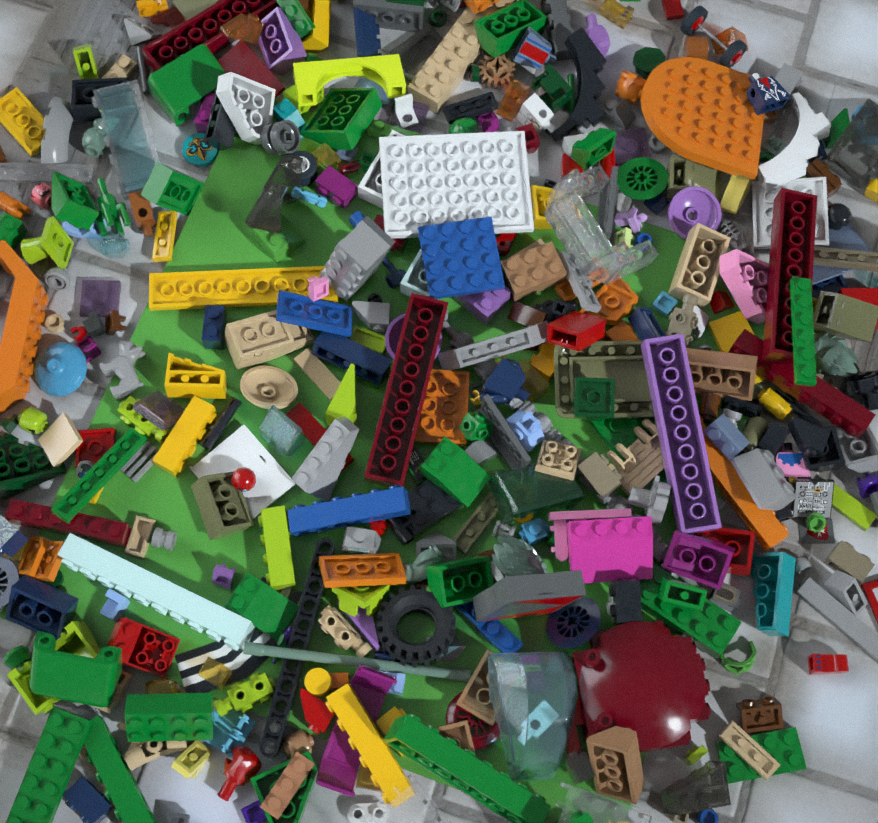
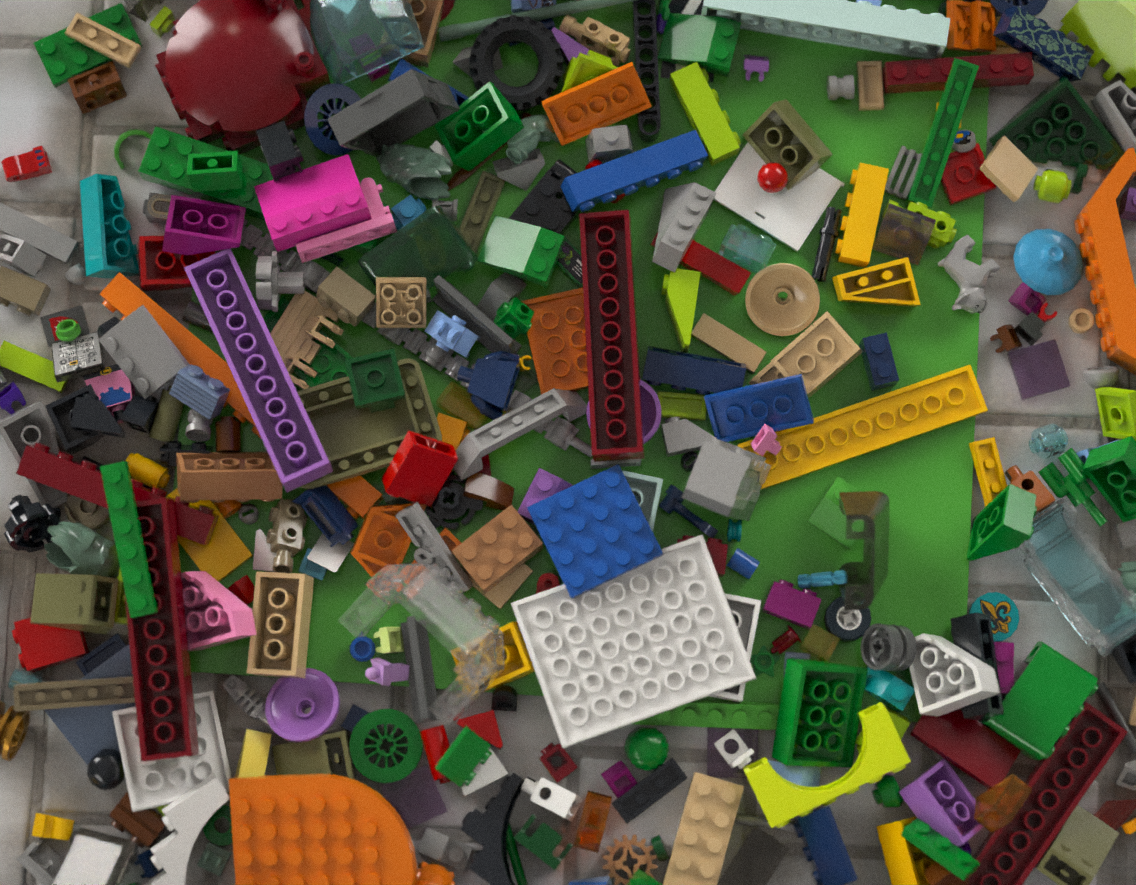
camera: 165 degrees right, 10 degrees up
none -> white sticker [307,533,354,572]

